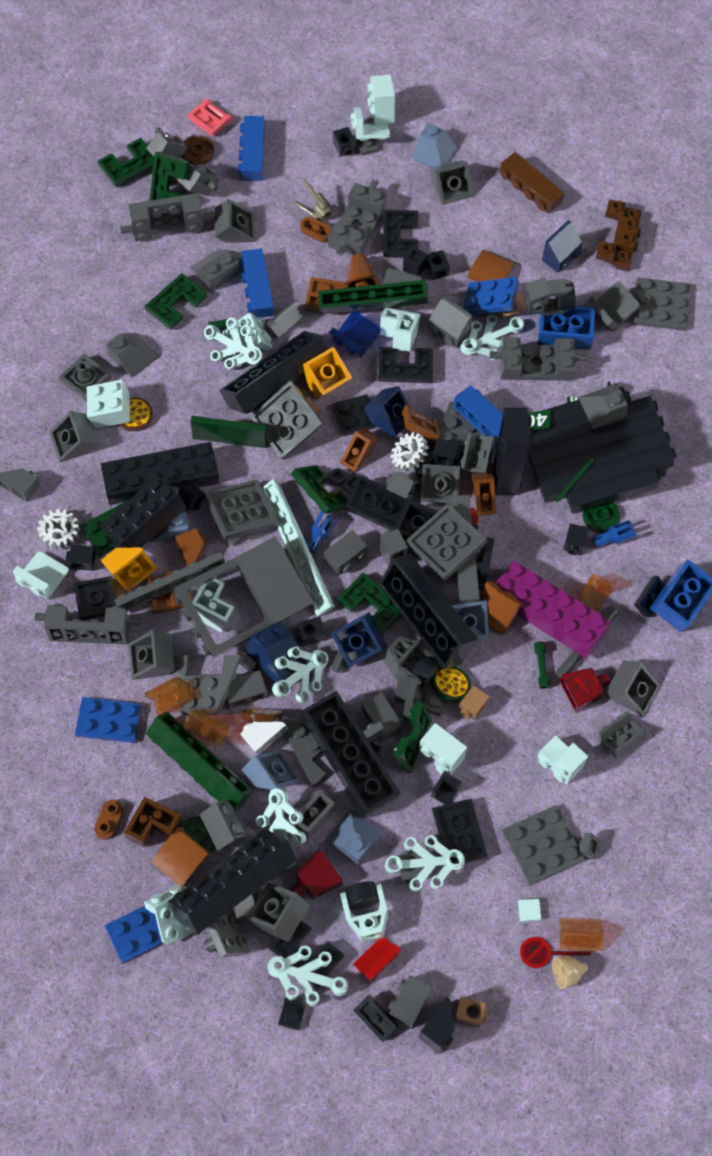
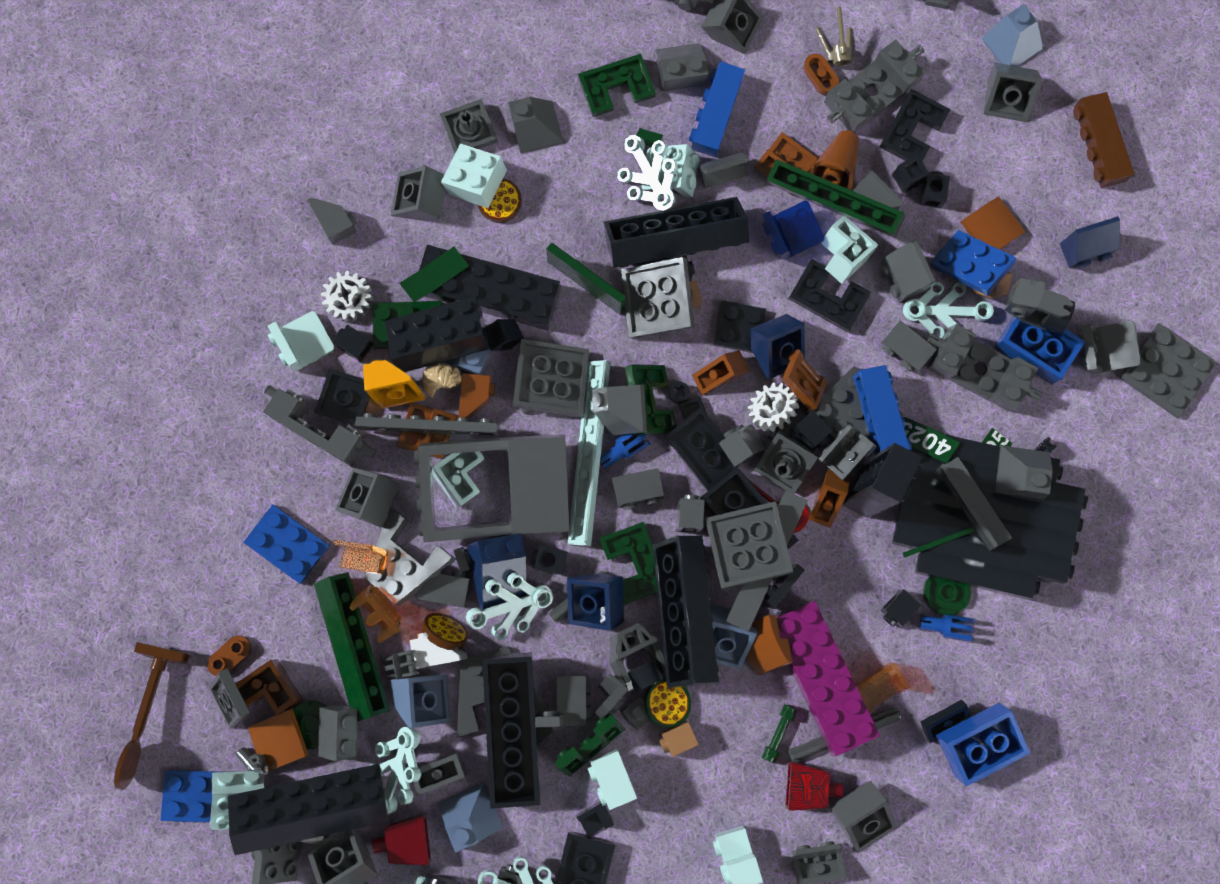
camera: 25 degrees right, 15 degrees up
light orange slope [303,346,352,400] -> none
reddish brown bracket [595,199,642,271] -> none
none -> reddish brown piece [114,642,190,790]
none -> dark grey tile [209,668,250,729]
none -> dark grey arm [236,747,266,771]
none -> dark grey arm [383,650,420,680]
none -> dark green sticker [400,246,469,303]
none -> tan hair [422,362,462,397]
none -> dark grey slope [592,385,647,435]
none -> dark grey brick [881,320,937,372]
none -> dark grey panel [937,457,1012,551]

